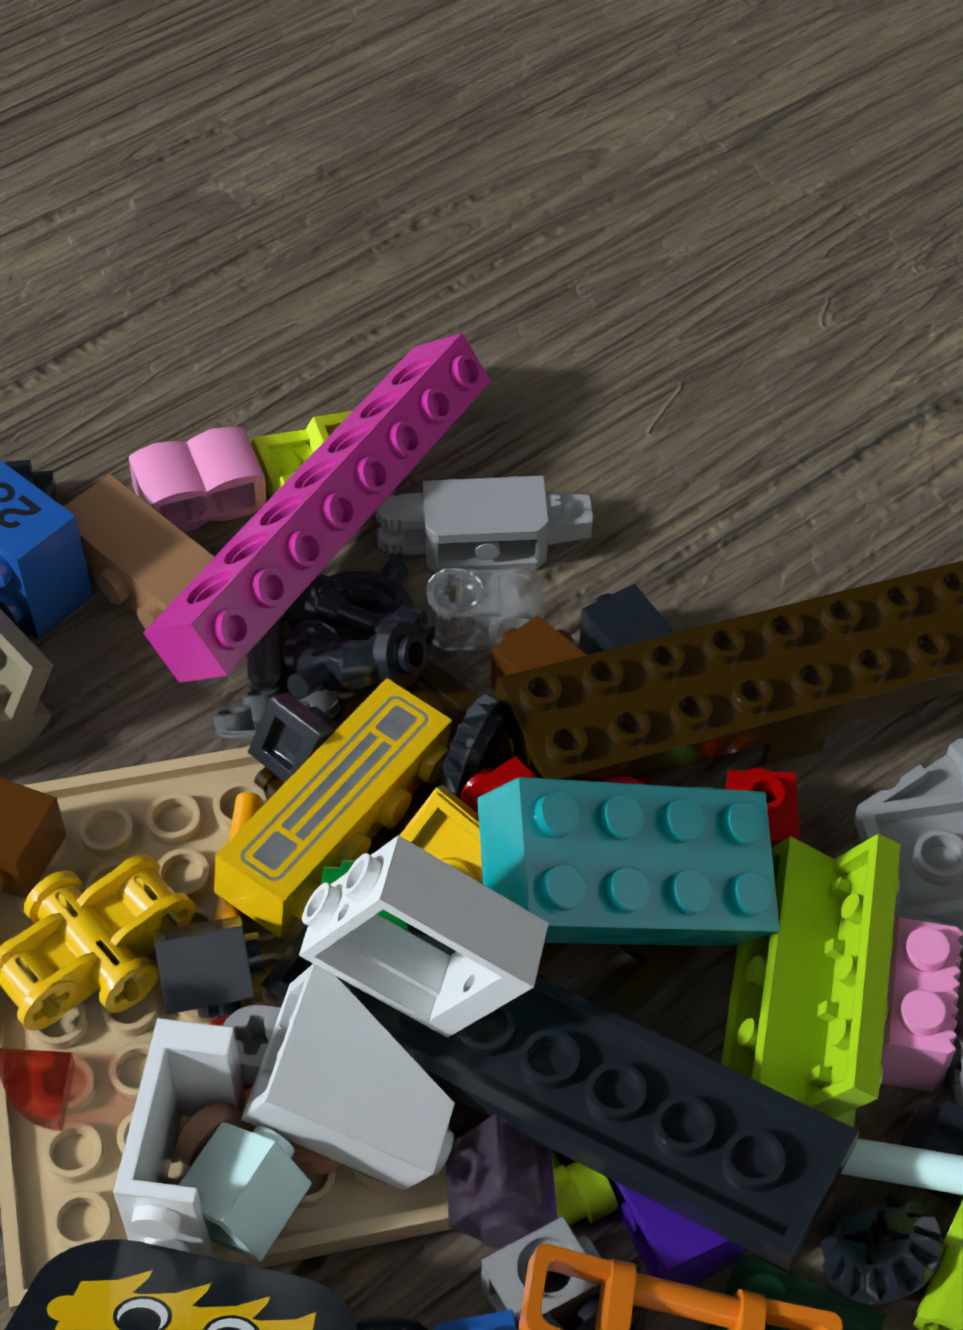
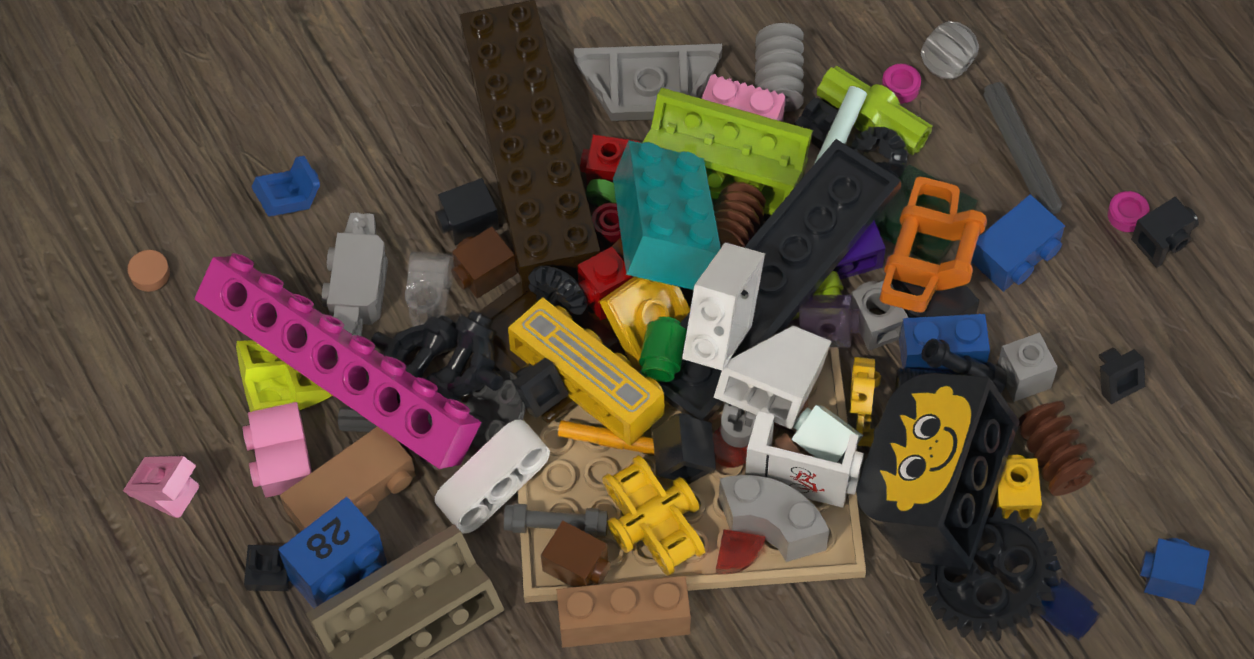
camera: 80 degrees left, 10 degrees up
none -> bright pink slope [123,456,199,518]
none -> nougat tile [128,250,170,292]
none -> blue bracket [252,156,320,217]
none -> white beam [435,419,550,534]
none -> dark grey bar [504,504,608,538]
none -> copper piece [713,182,766,248]
none -> light grey brick [719,475,829,562]
none -> yellow piece [850,357,881,447]

